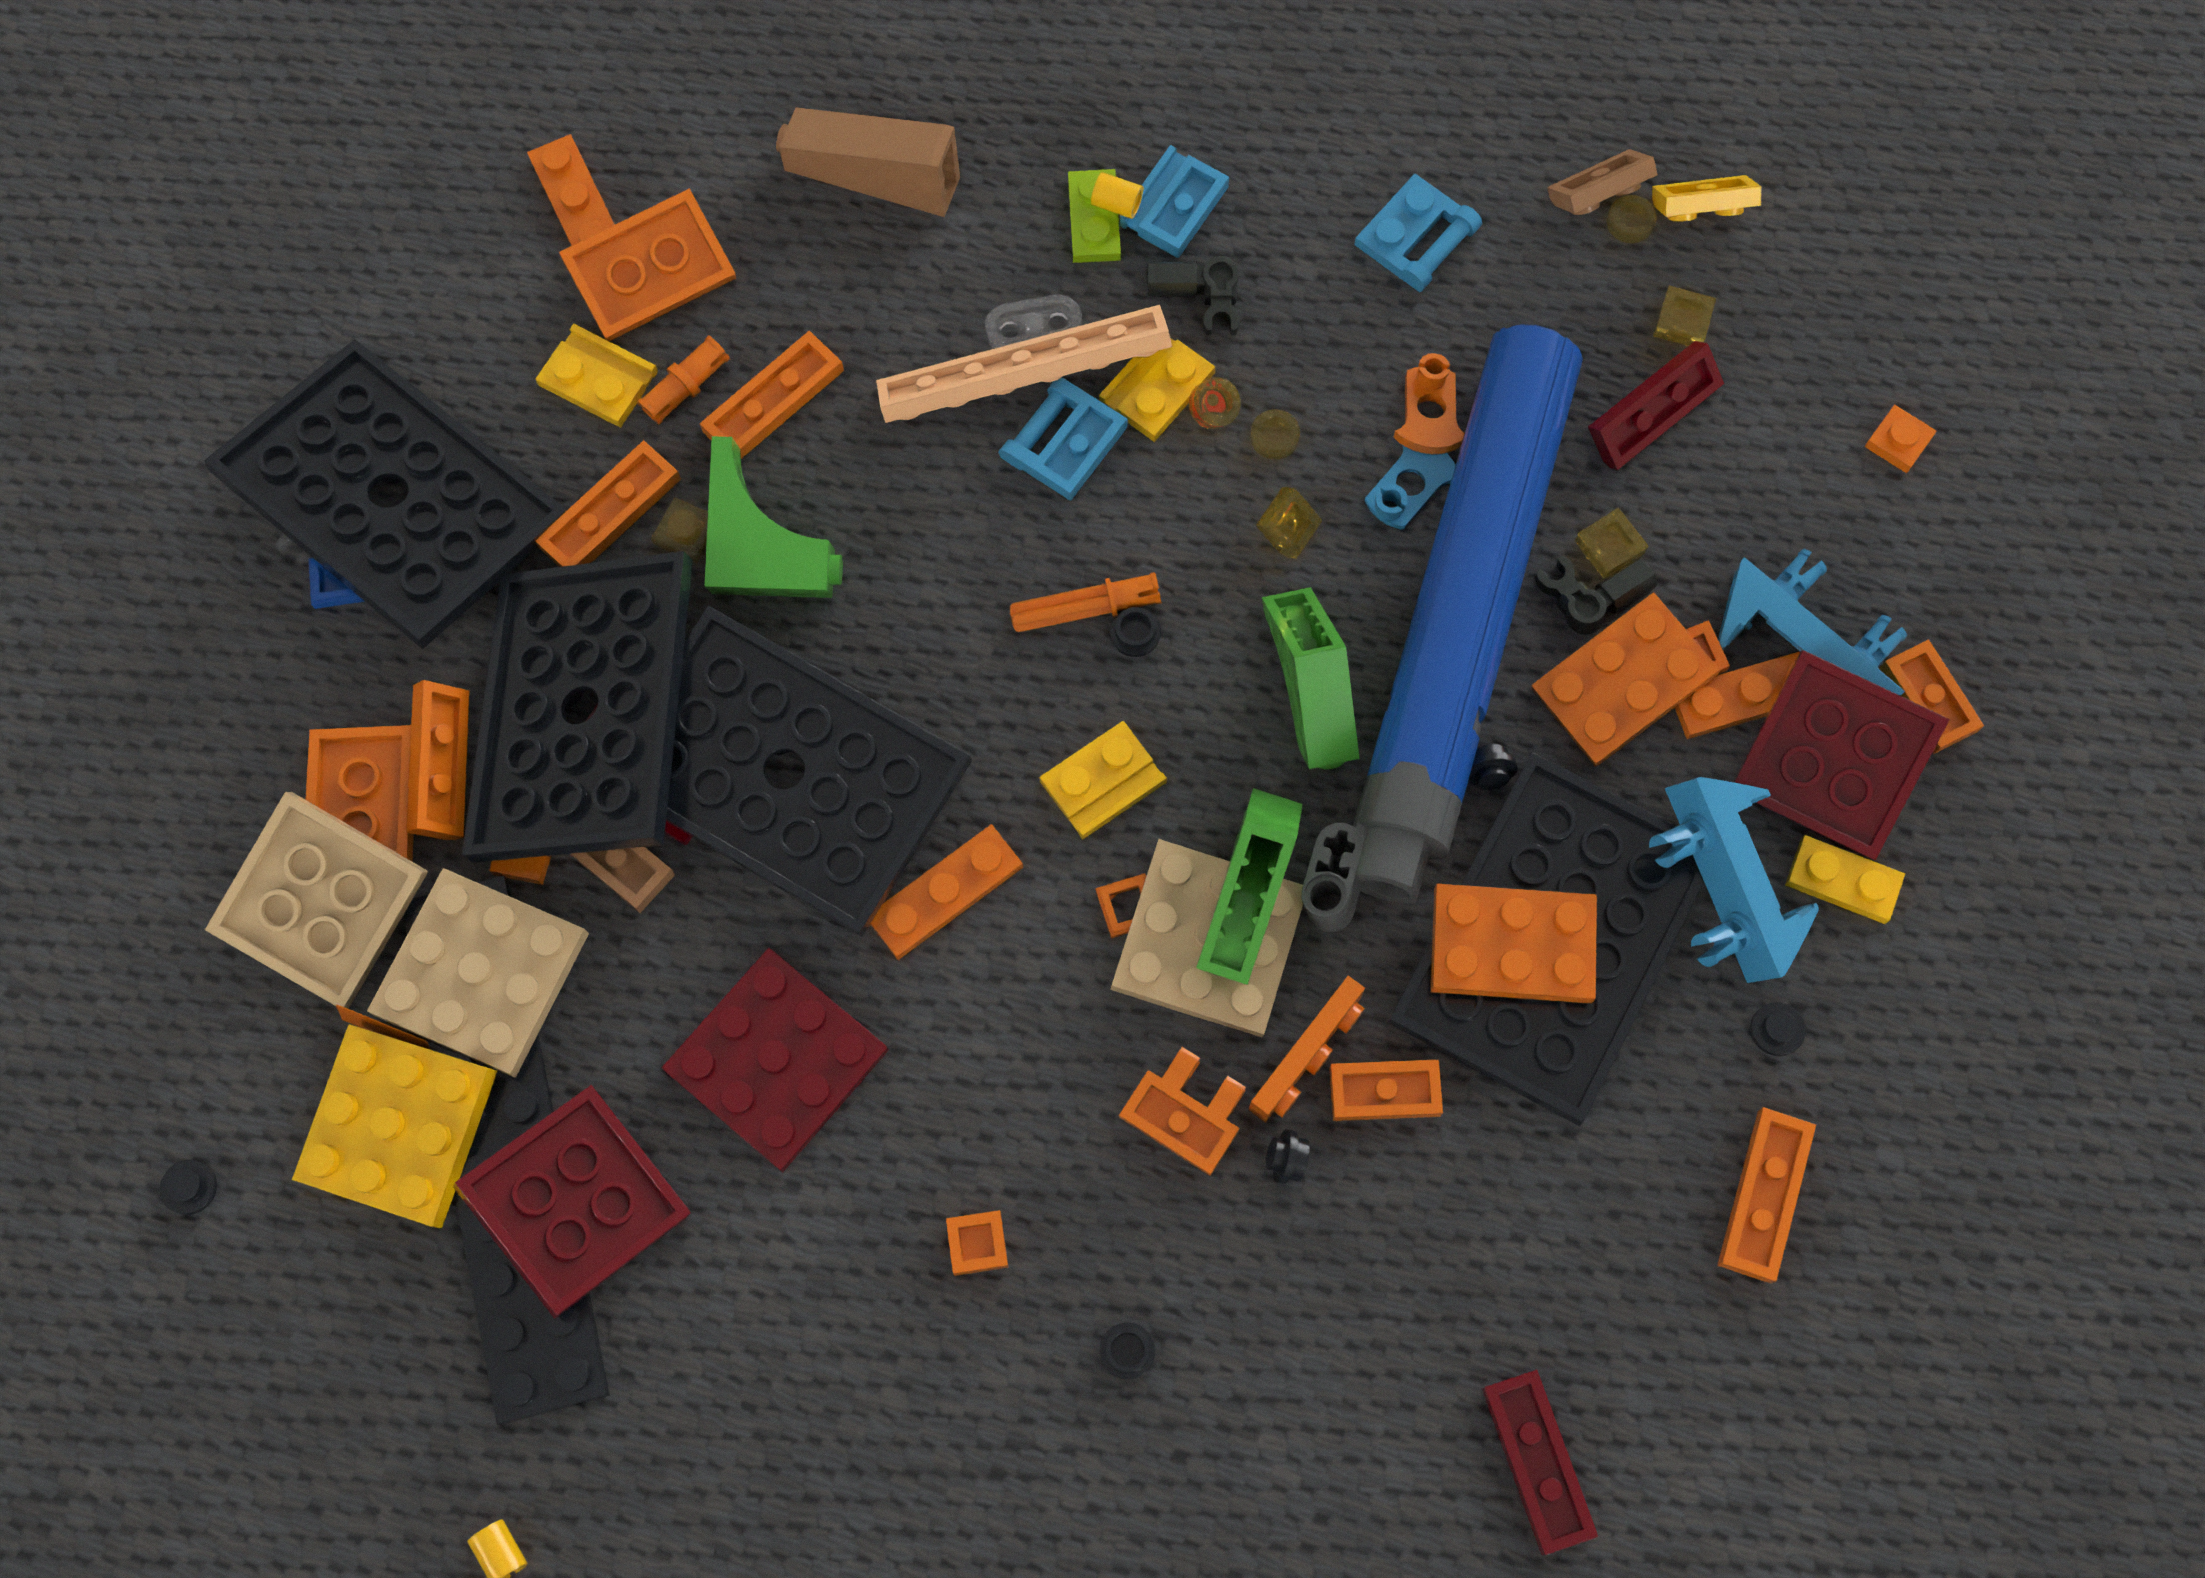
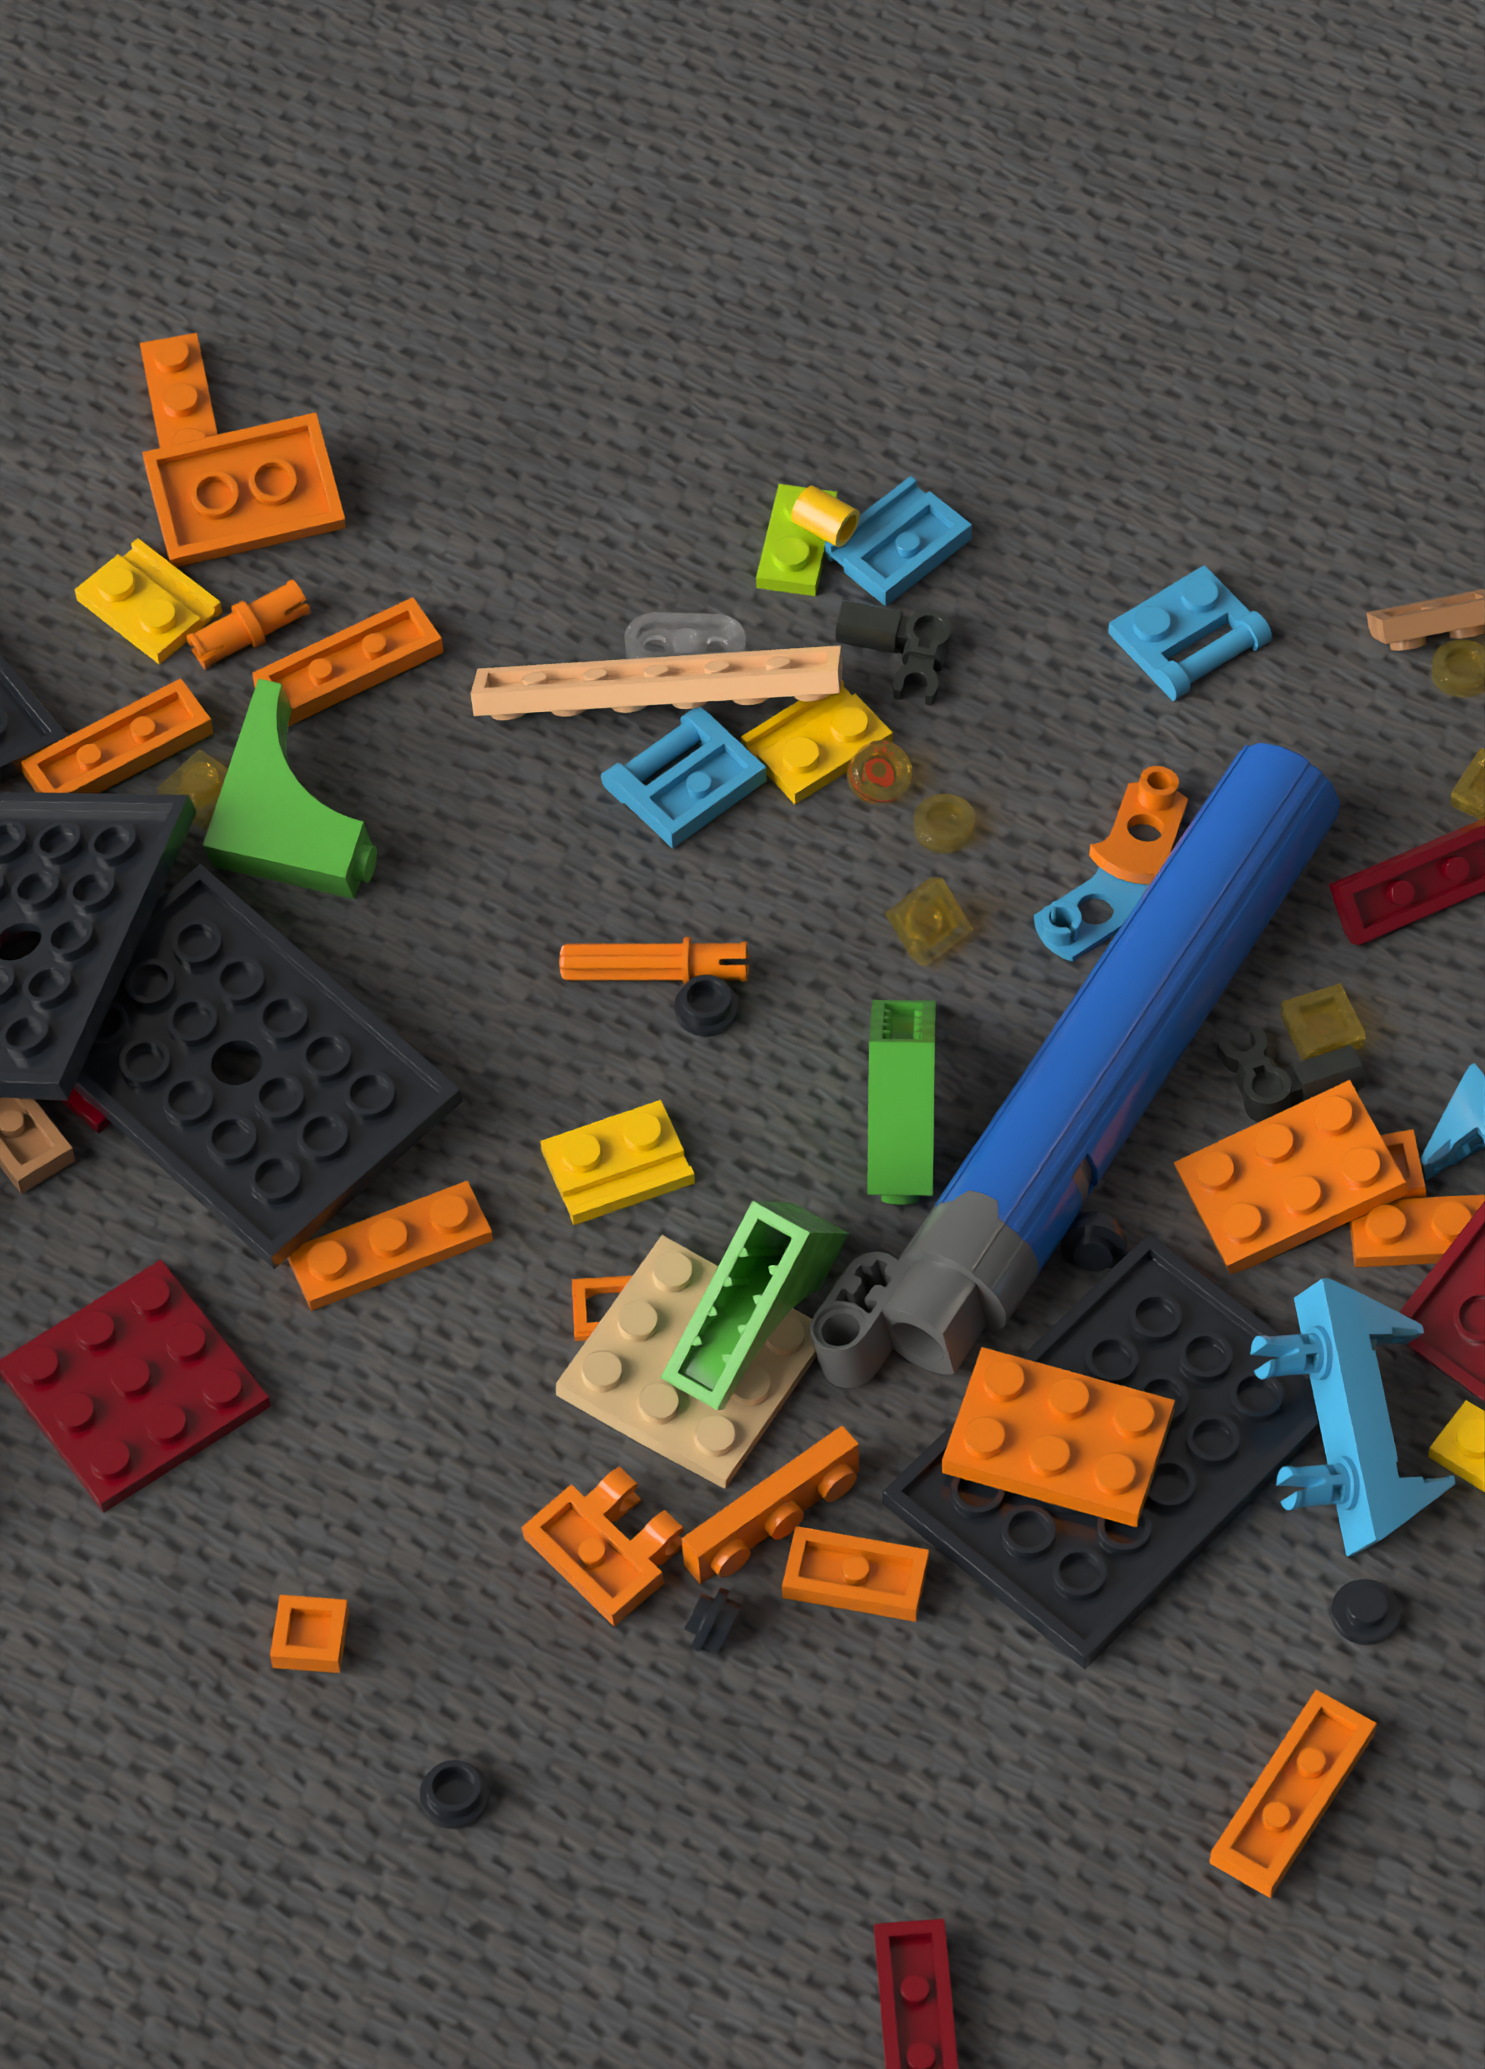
camera: 15 degrees right, 15 degrees down
medium nougat slope [776,108,960,217] -> none

